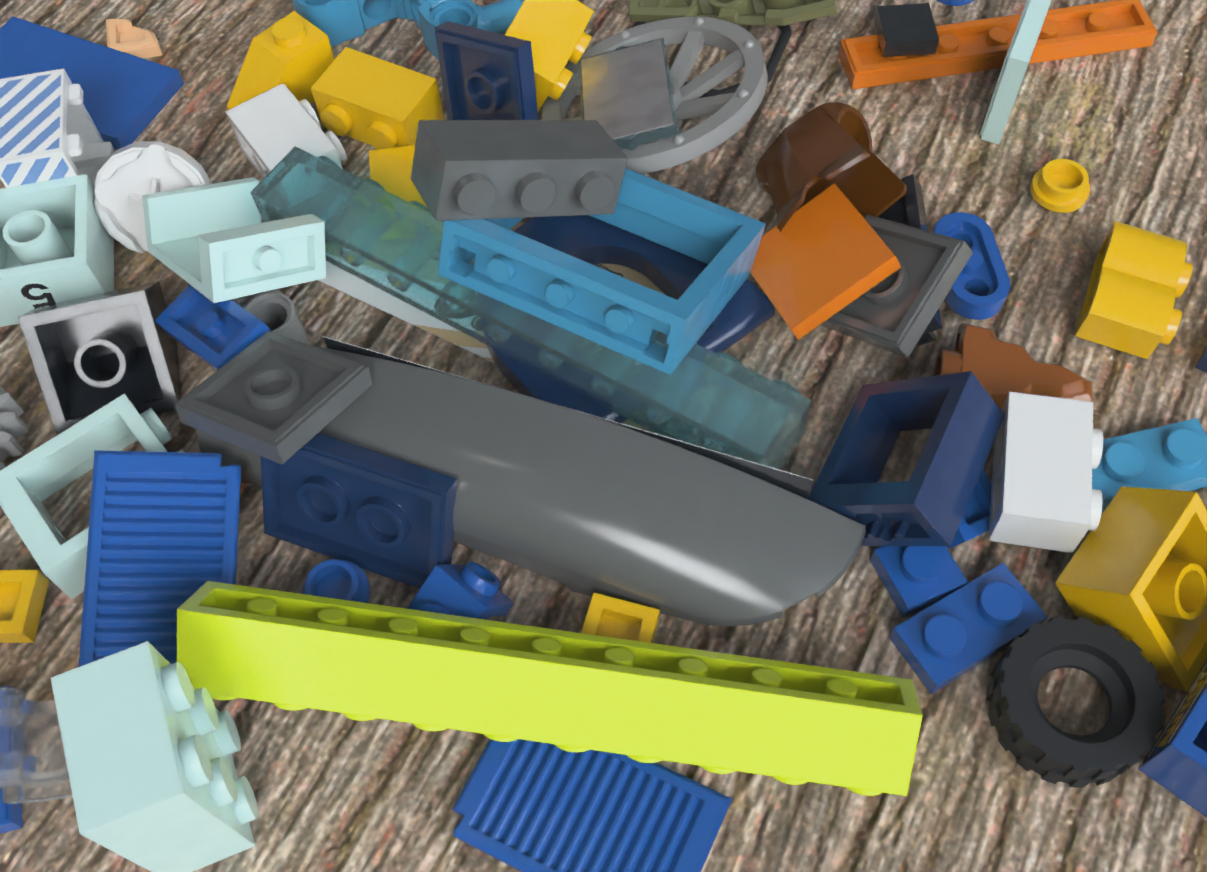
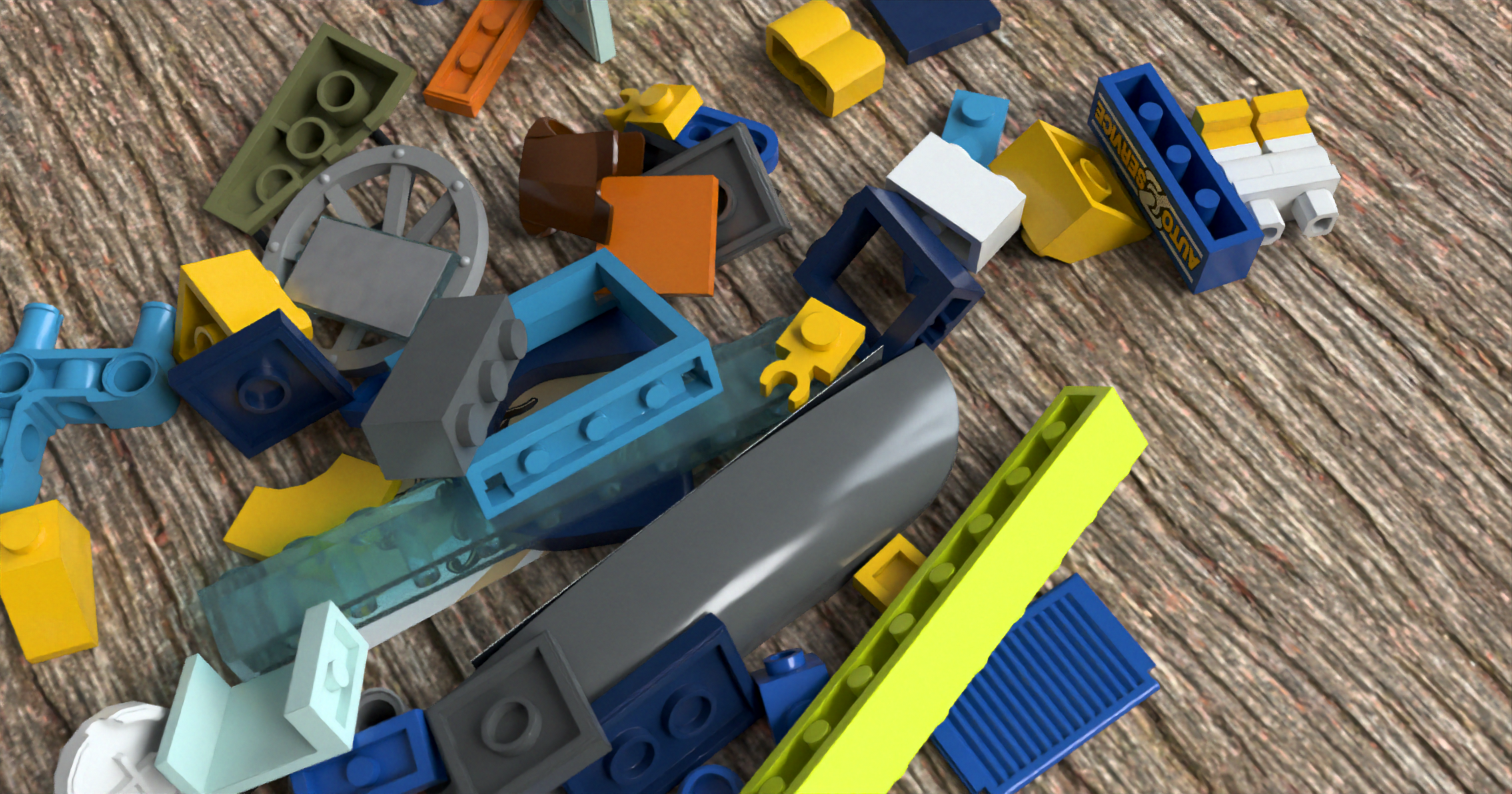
camera: 60 degrees left, 0 degrees up
white brick [226,83,348,215] -> none
yellow brick [310,47,444,150] -> none
blue plate [870,546,968,618] -> none
black tile [874,3,939,57] -> none
blue plate [889,563,1048,694] -> none
dark orange rock [933,323,1092,409] -> none
black tyre [986,616,1166,788] -> none
yellow plate [1030,159,1090,213] -> none
none -> yellow plate [603,83,703,140]
none -> yellow plate [760,297,866,414]

